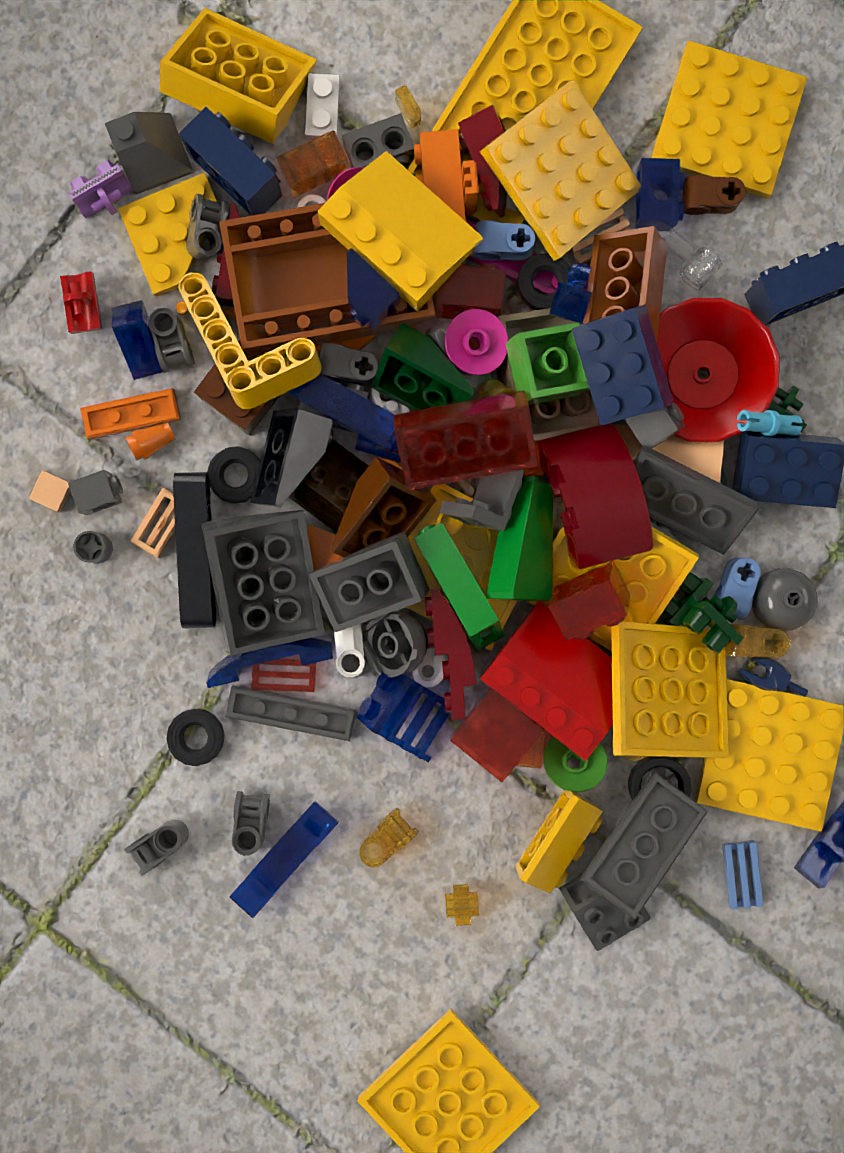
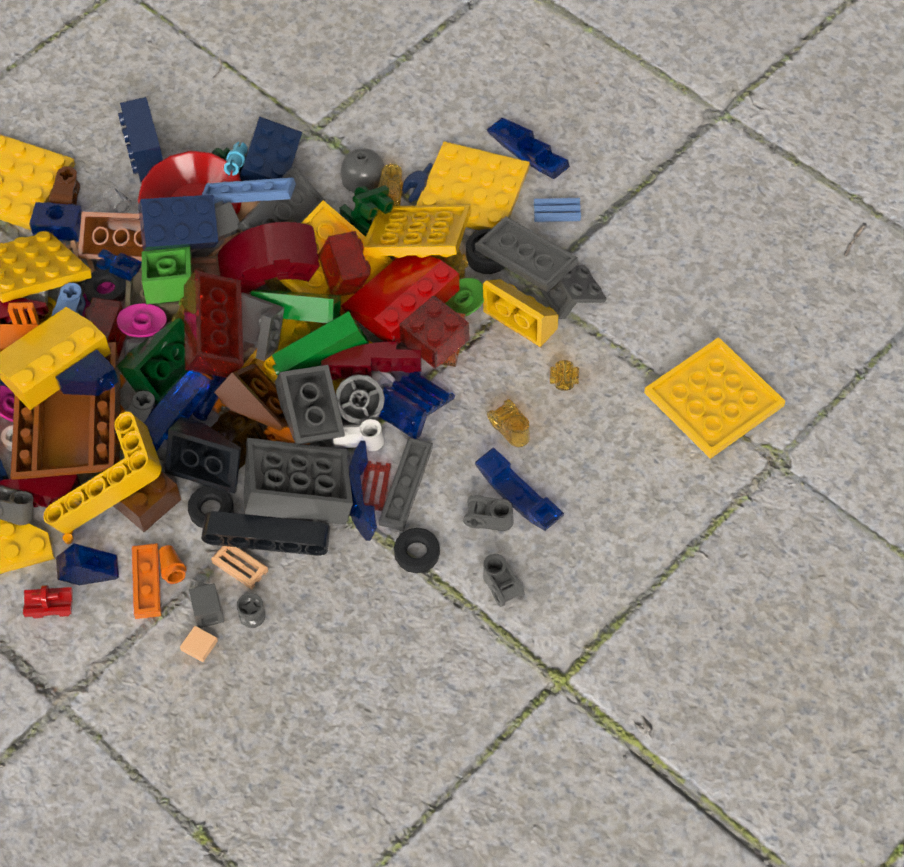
camera: 85 degrees left, 30 degrees down
dark grey piece [149,307,195,373] -> none
medium blue piece [712,558,761,621] -> none
none -> medium blue tile [202,178,296,204]

